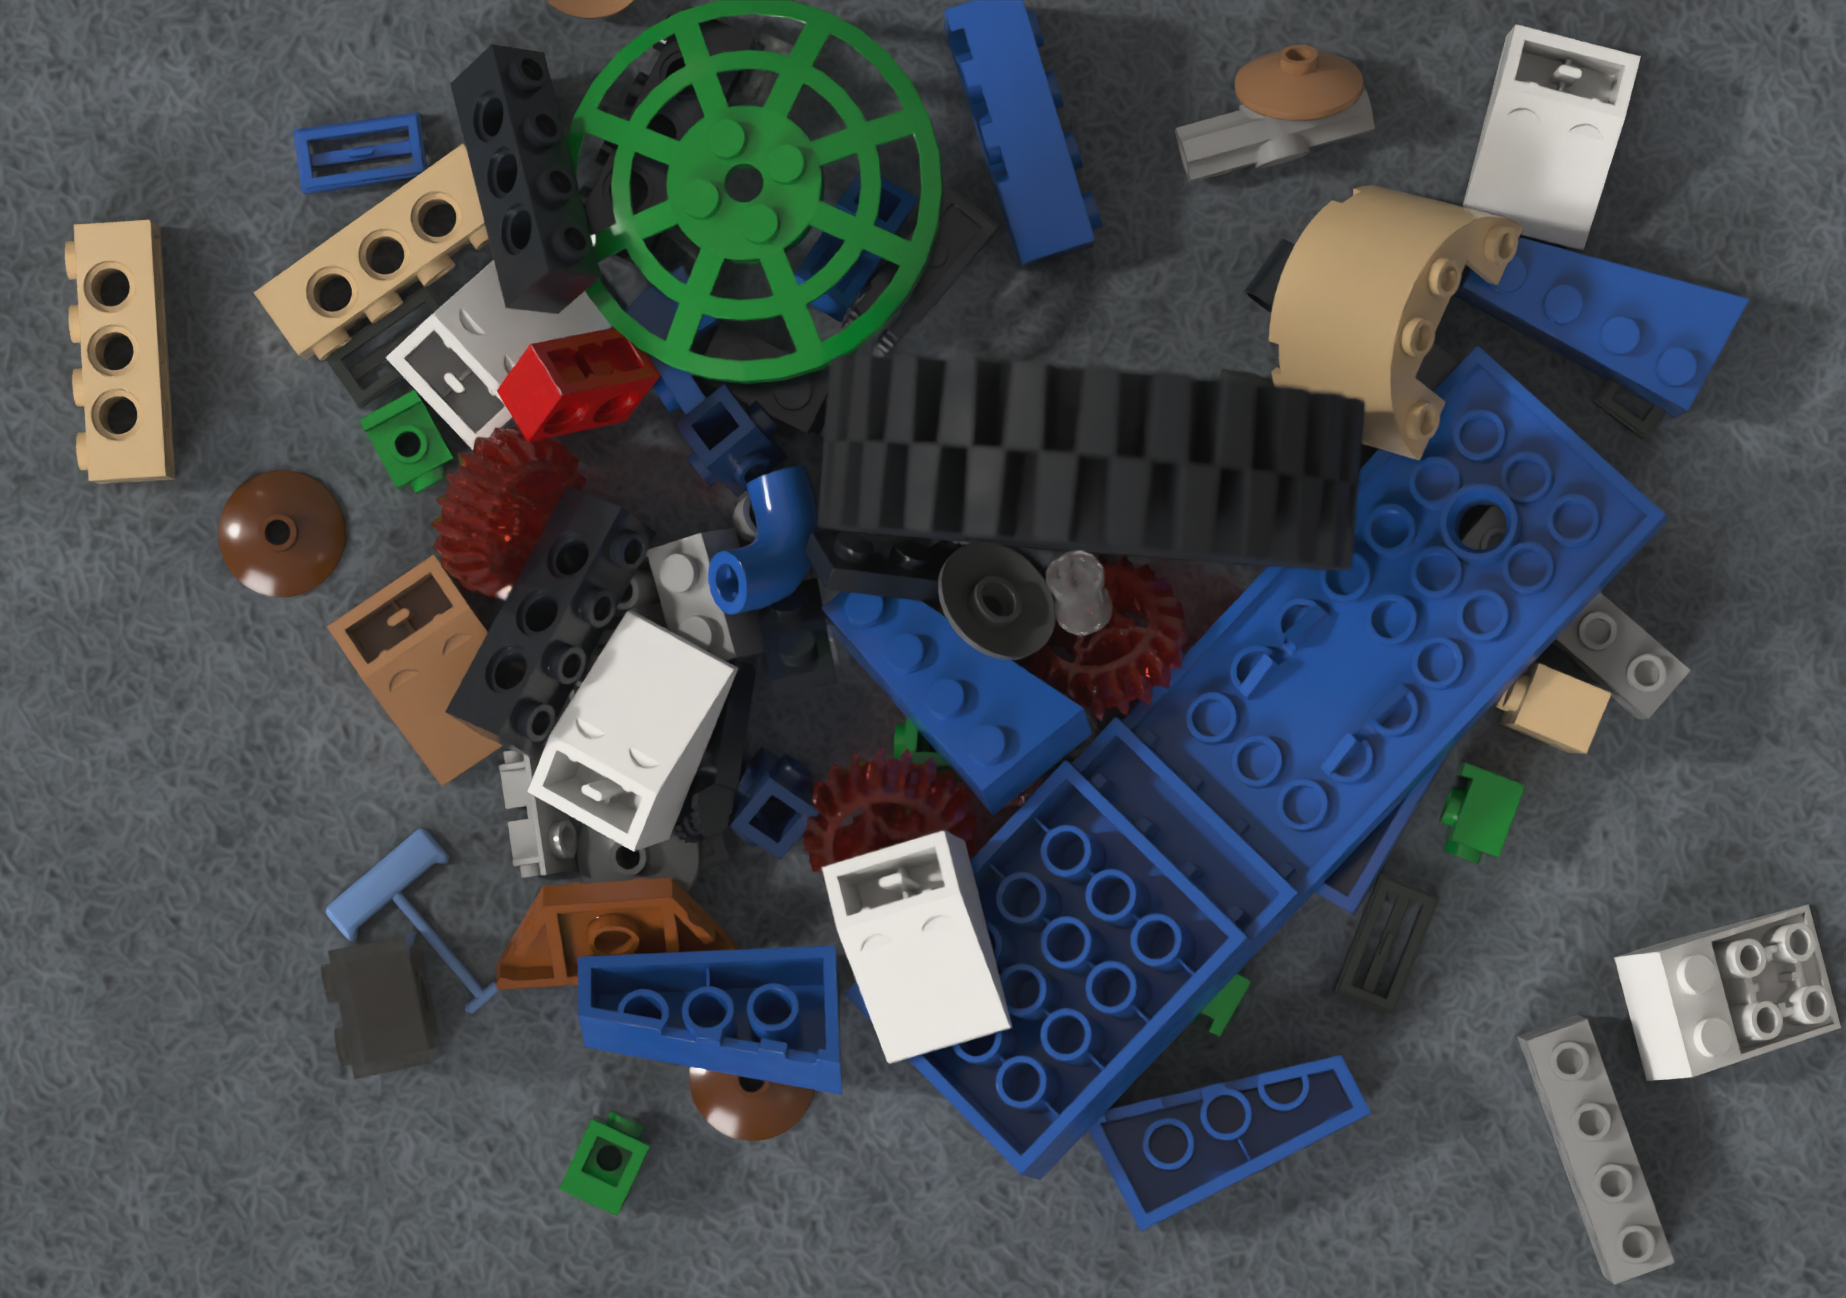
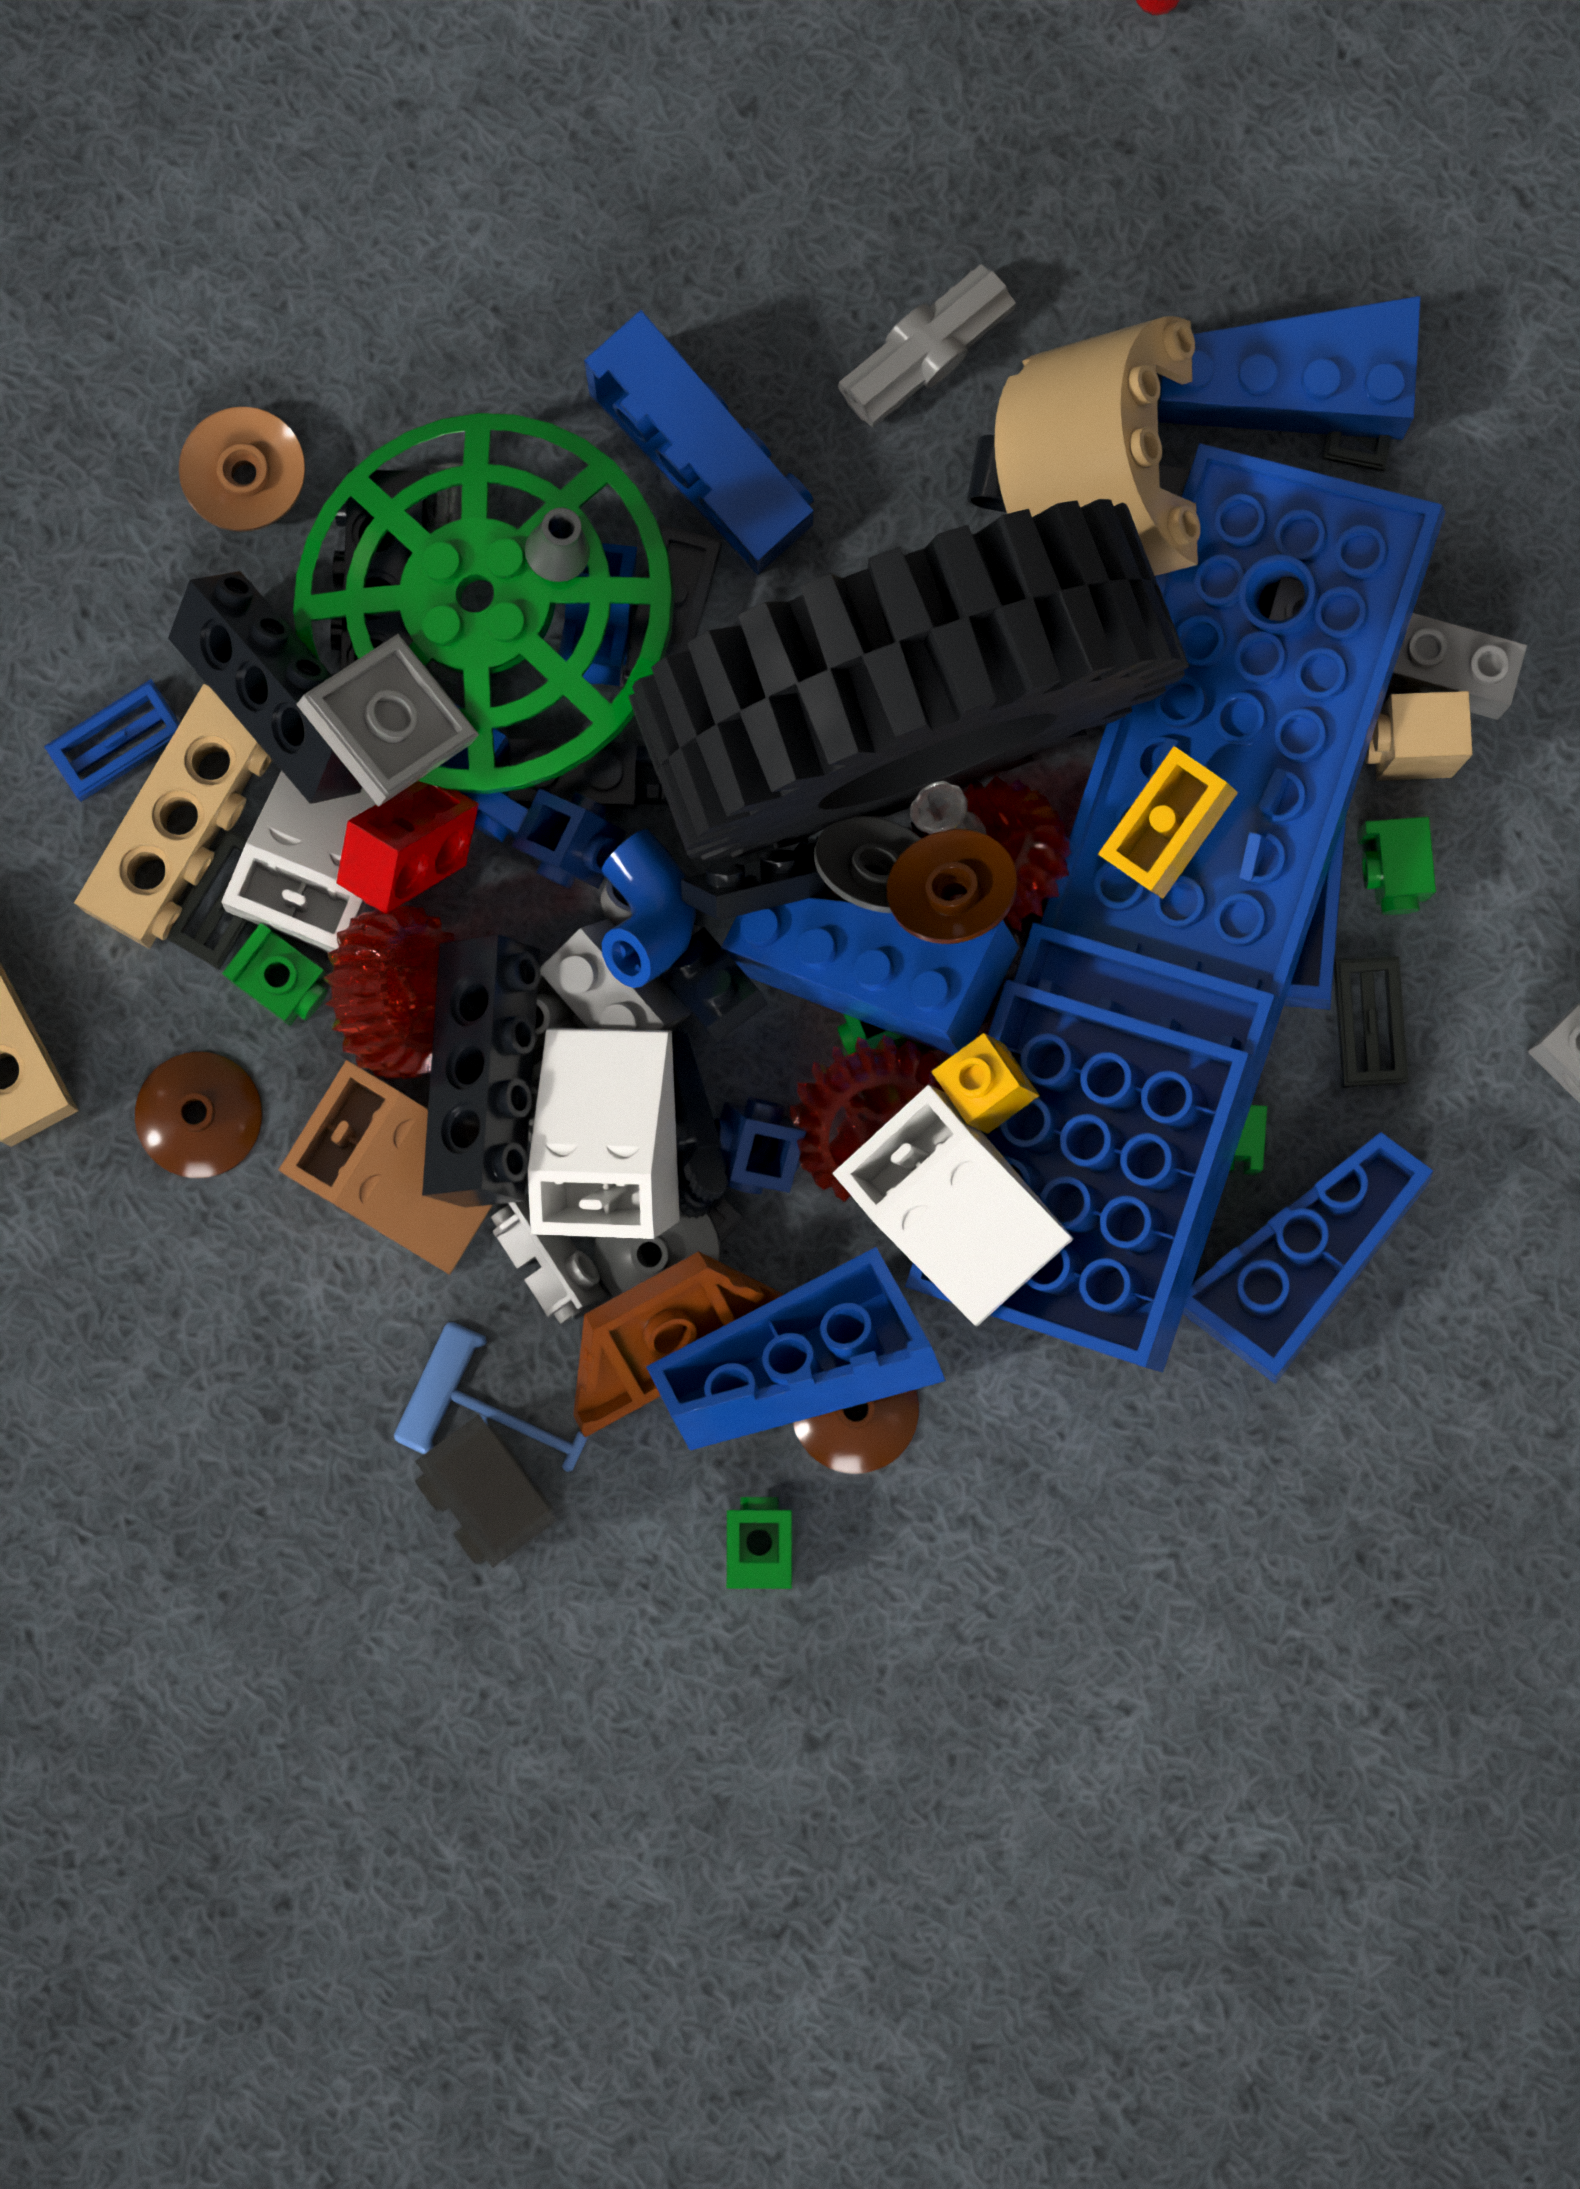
camera: 25 degrees left, 5 degrees down
medium nougat dish [1235,45,1363,121] -> none
white slope [1462,24,1641,251] -> none
none -> light grey tile [297,634,479,807]
none -> dark grey cone [525,508,590,582]
none -> reddish brown dish [887,829,1018,944]
none -> yellow brick [931,1033,1040,1134]
none -> yellow brick [1098,746,1238,899]

